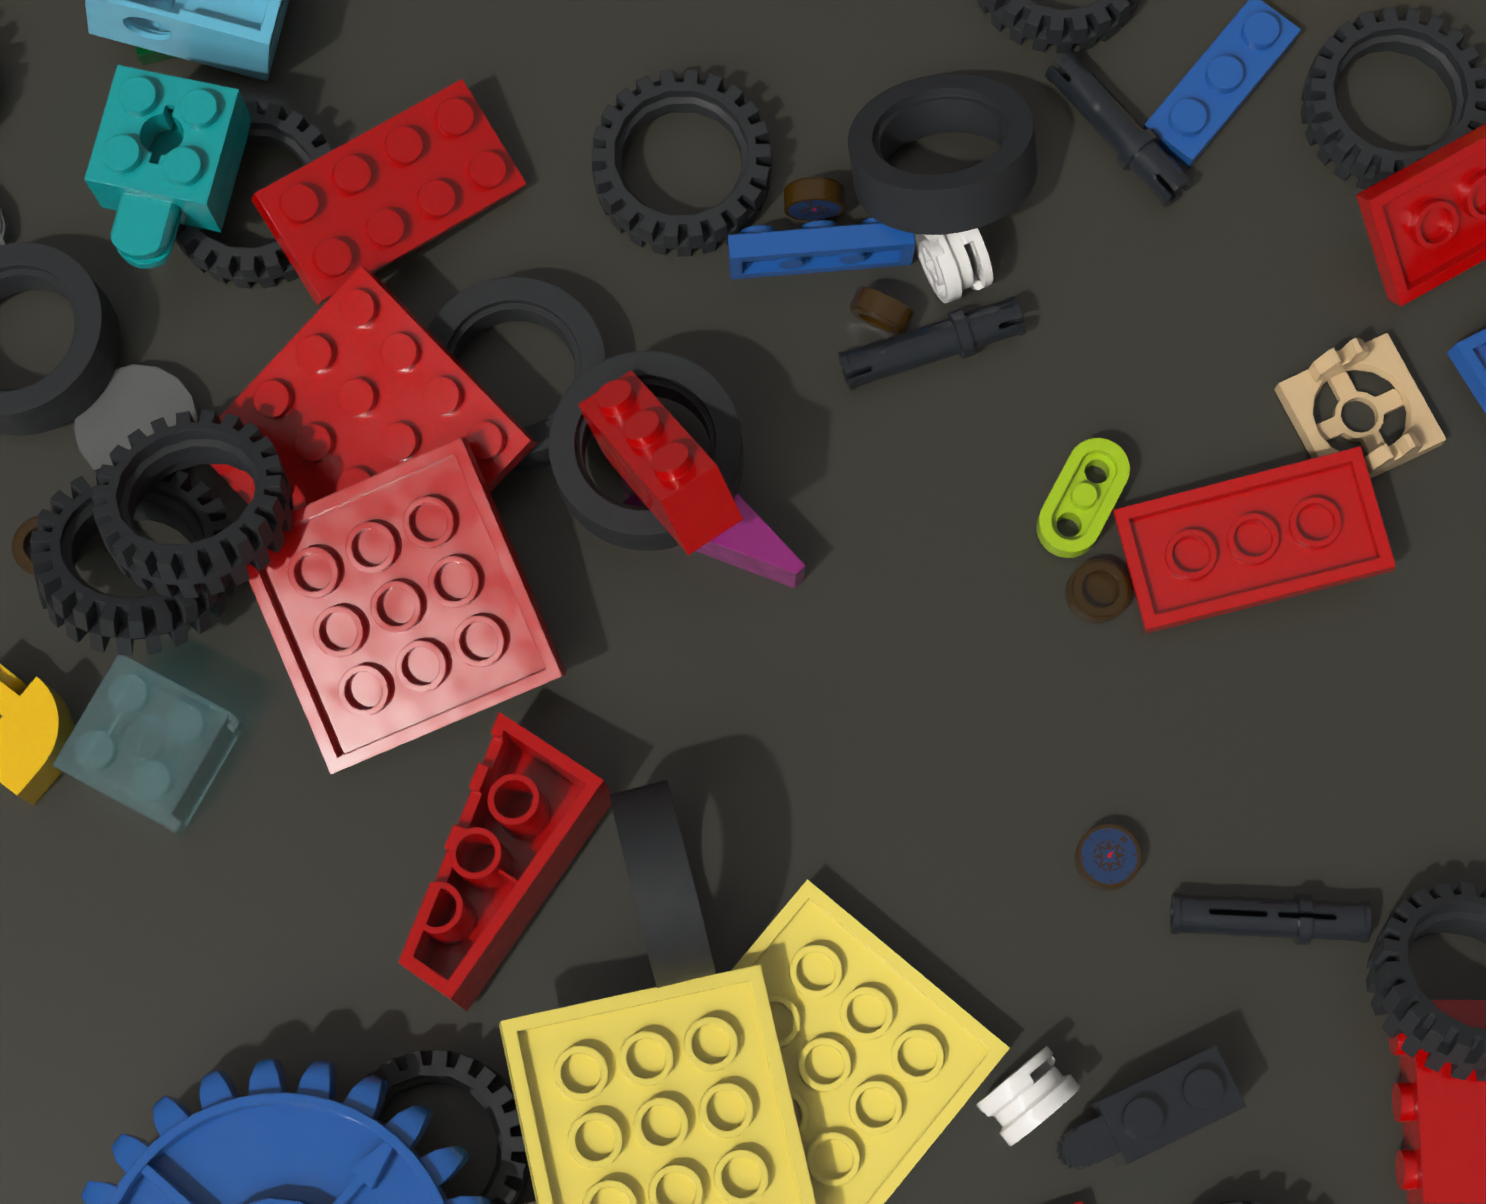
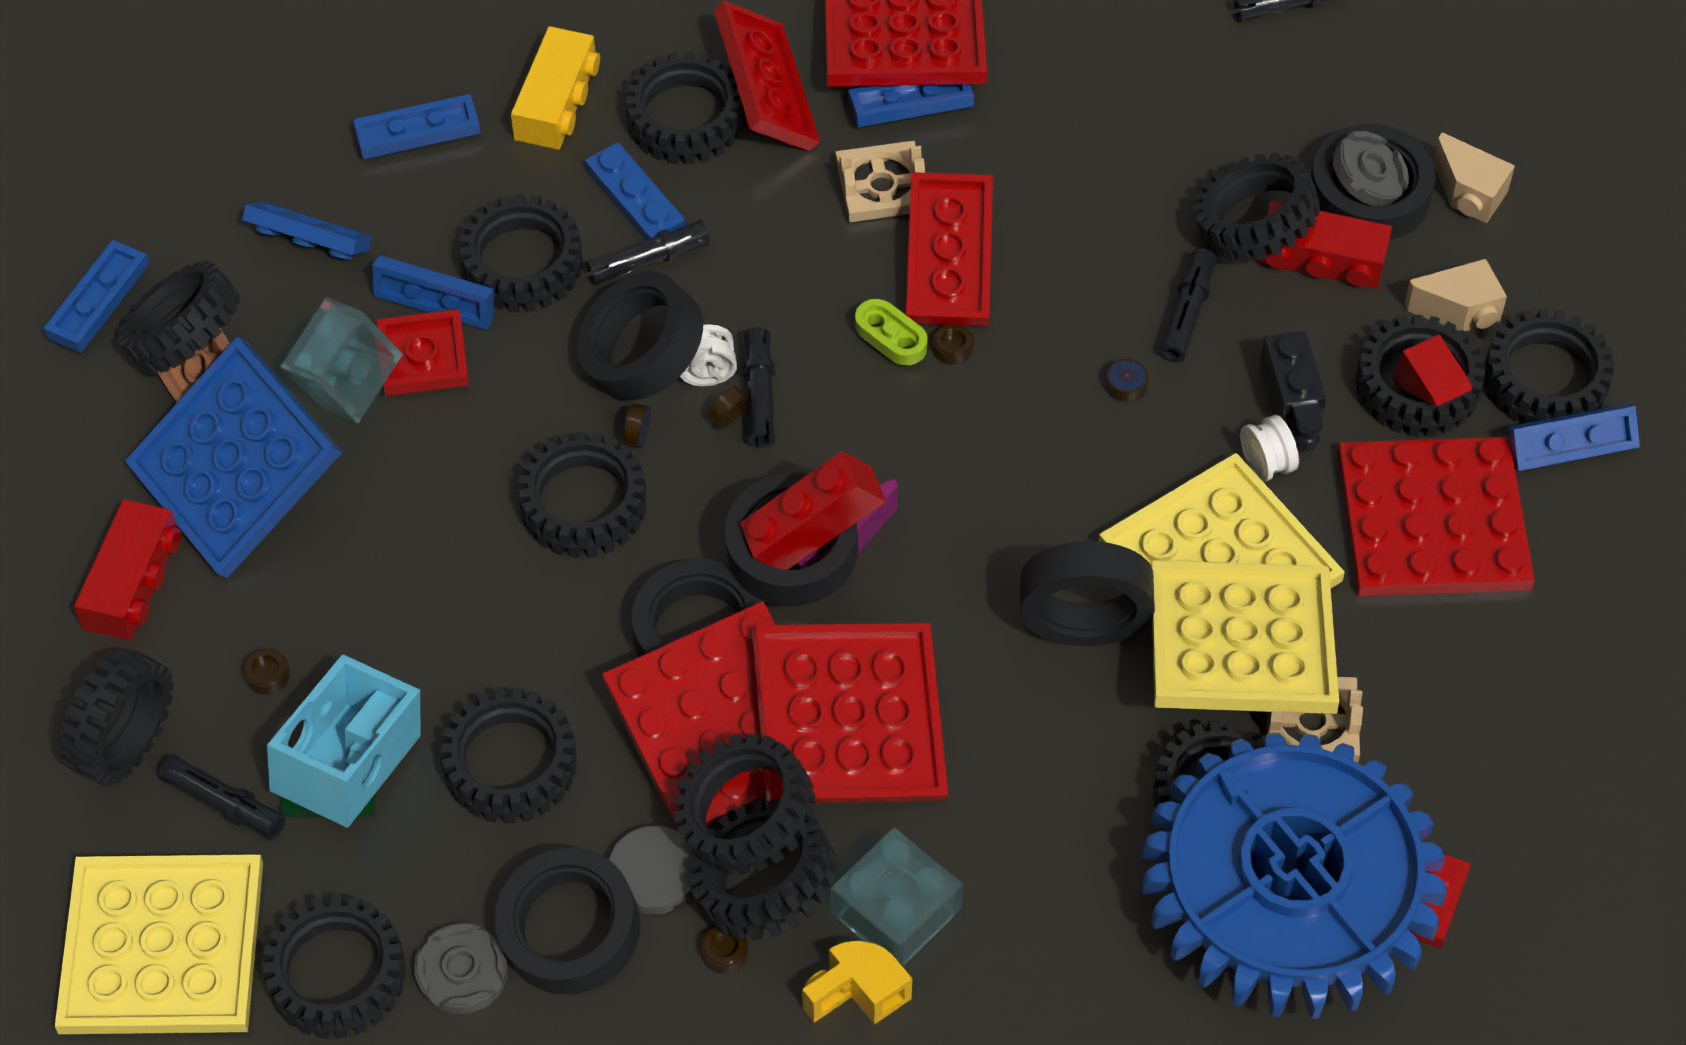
camera: 75 degrees left, 20 degrees down
teal brick [84,65,252,269] -> none
red plate [251,79,527,306] -> none
red wedge [398,712,612,1011] -> none
blue plate [728,217,915,280] -> none

